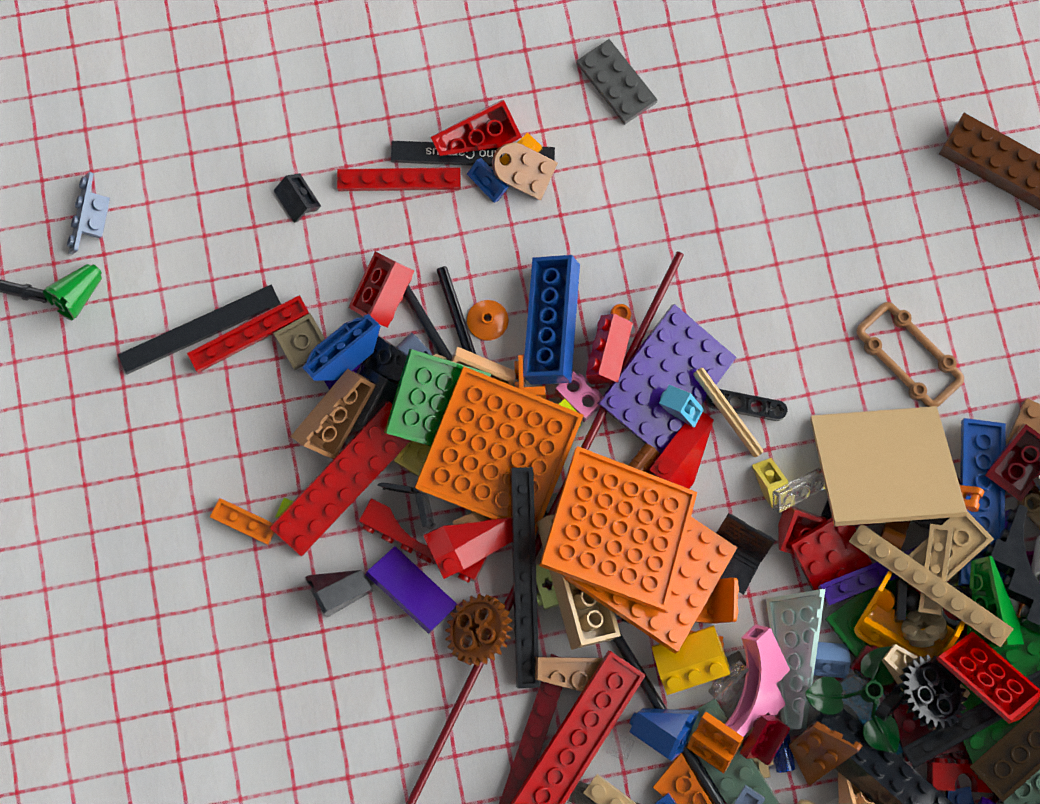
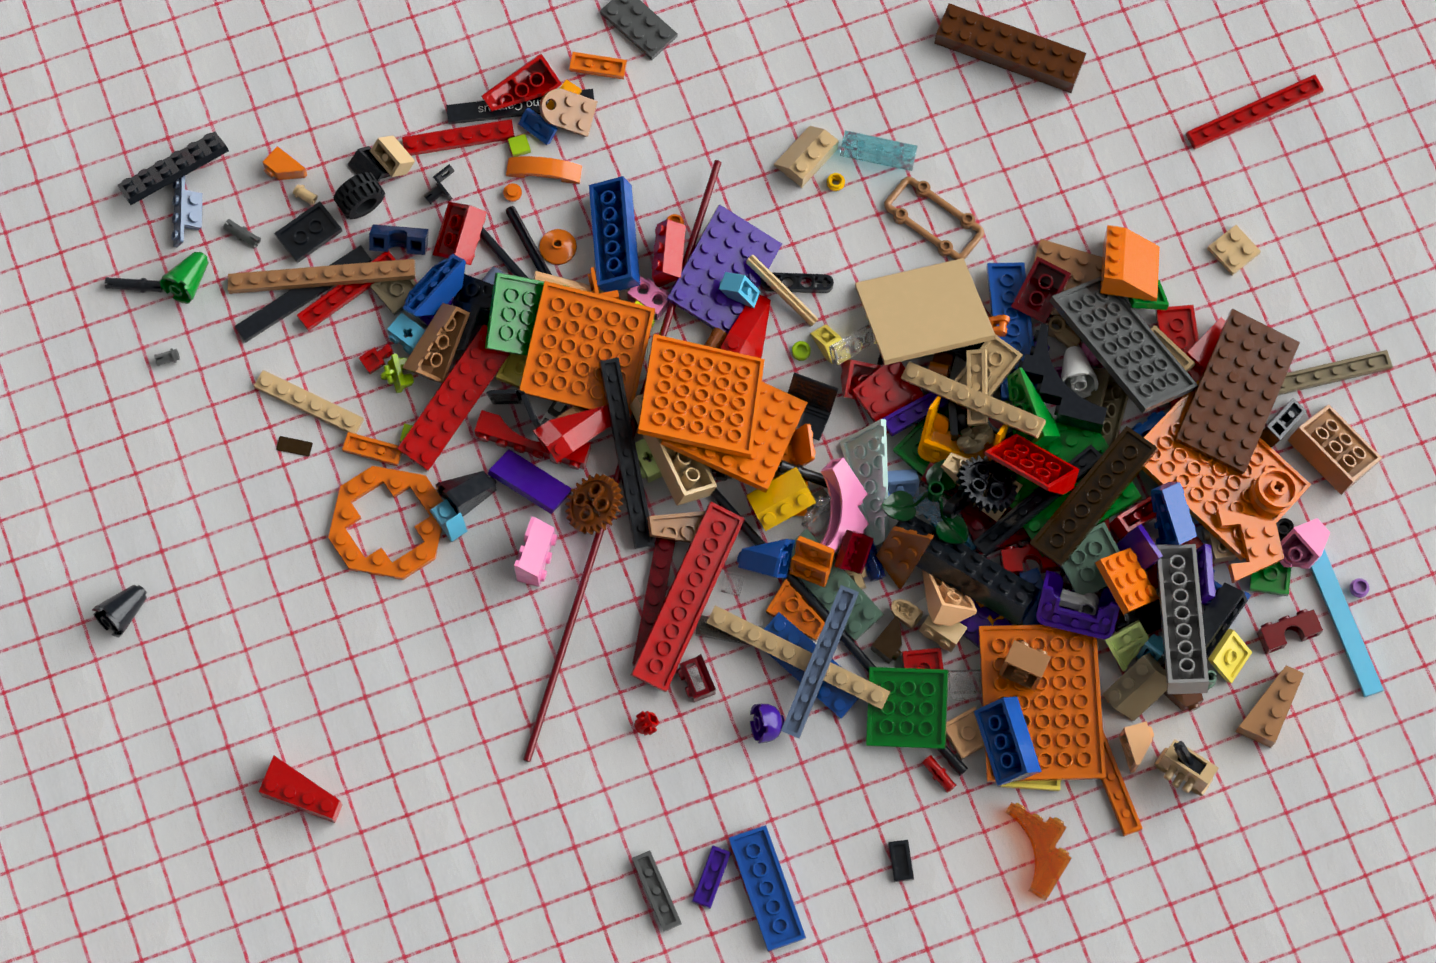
camera: 10 degrees left, 5 degrees down
none -> black plate [117,131,229,205]
none -> dark grey pin [154,348,180,366]
none -> dark grey pin [223,219,261,248]
none -> medium nougat plate [228,259,416,294]
none -> tan plate [254,370,364,434]
none -> orange slope [263,146,307,180]
none -> black plate [274,201,342,263]
none -> dark brown sticker [276,436,313,457]
none -> tan pin [293,184,318,205]
none -> orange plate [328,466,443,580]
none -> black tyre [333,172,385,220]
none -> red plate [359,344,394,374]
none -> dark blue arch [369,224,429,255]
none -> tan brick [370,135,415,177]
none -> lime hips [380,354,414,393]
none -> medium azure brick [387,313,425,355]
none -> black bracket [423,164,455,205]
none -> medium azure slope [430,499,467,542]
none -> orange plate [503,183,522,202]
none -> orange slope [506,156,582,184]
none -> lime tile [508,134,531,157]
none -> bright pink wedge [514,516,558,587]
none -> sticker [540,401,567,425]
none -> orange plate [569,52,627,80]
none -> tan slope [774,126,839,188]
none -> black pin [778,460,828,488]
none -> lime tile [792,341,811,361]
none -> yellow plate [826,173,845,191]
none -> clear light blue brick [840,130,917,171]

